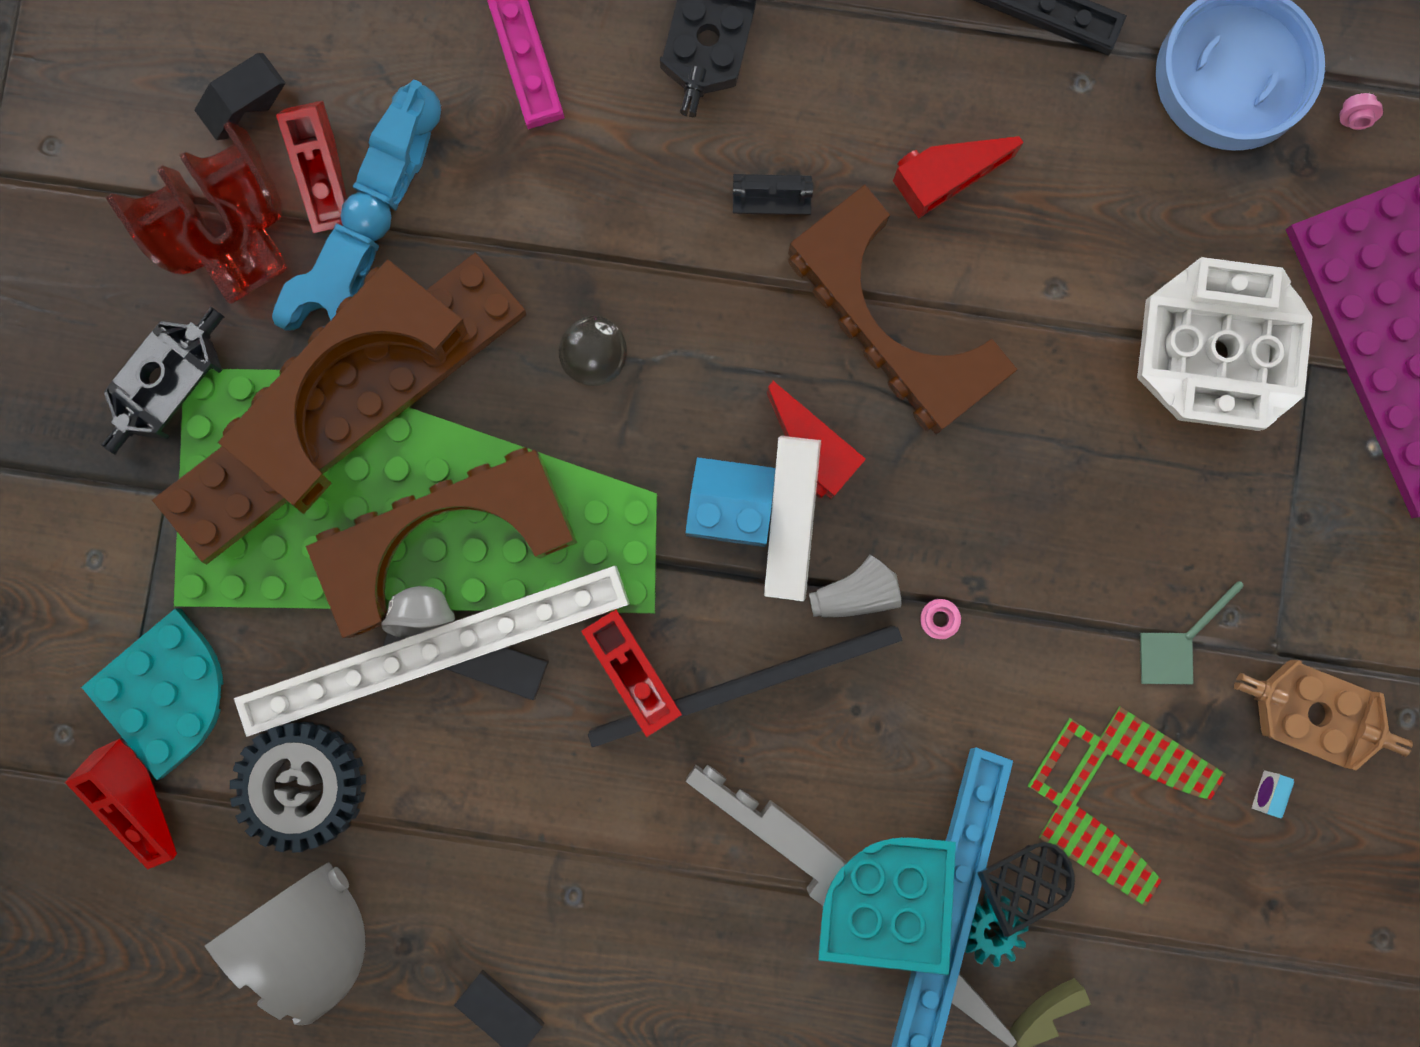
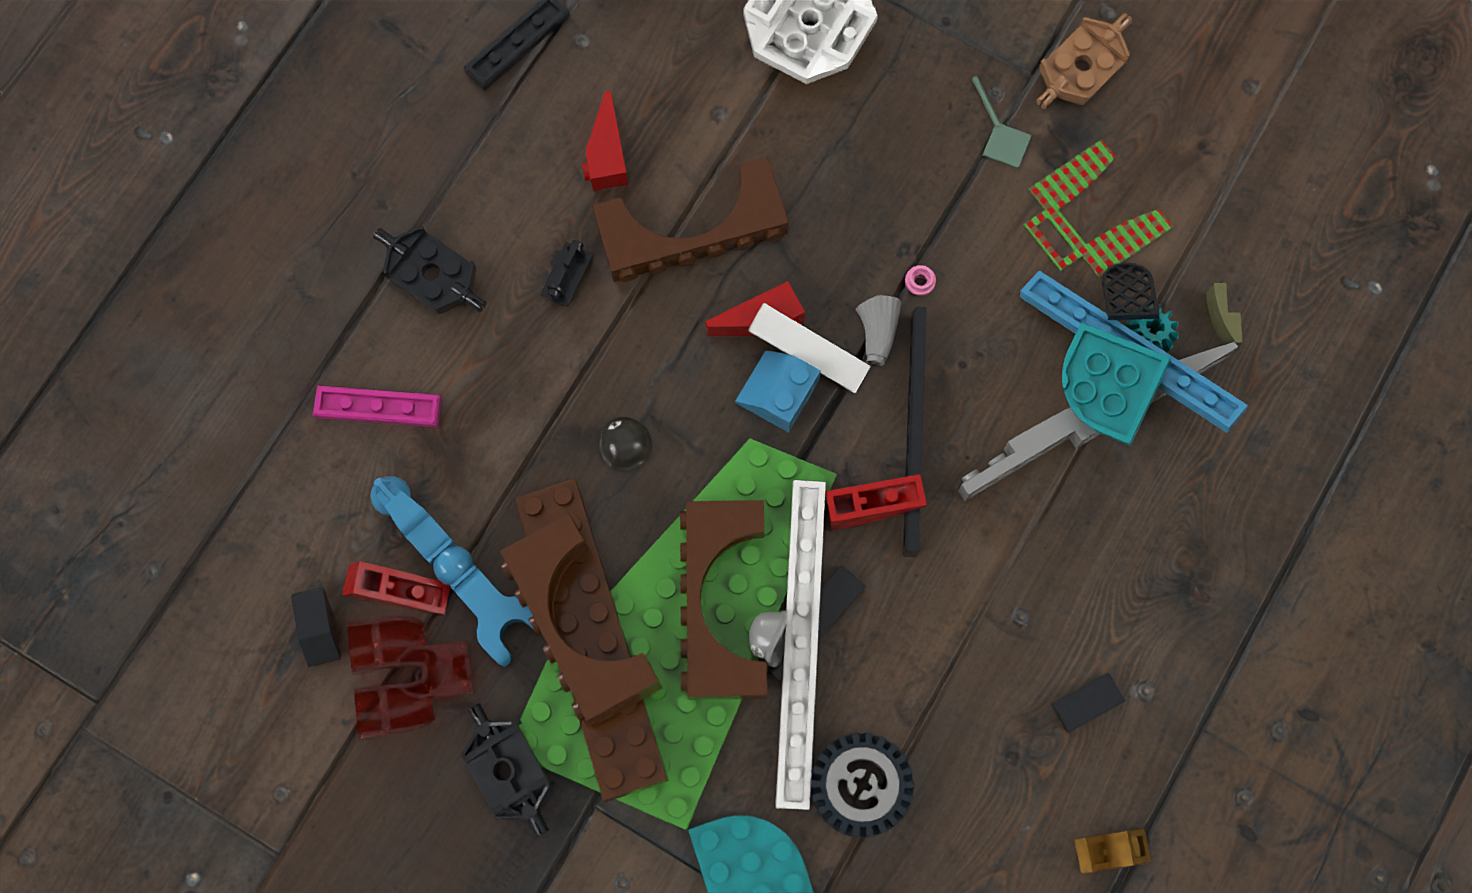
camera: 70 degrees left, 10 degrees down
light grey brick [205,862,365,1025] -> none
tile [1252,770,1294,819] -> none

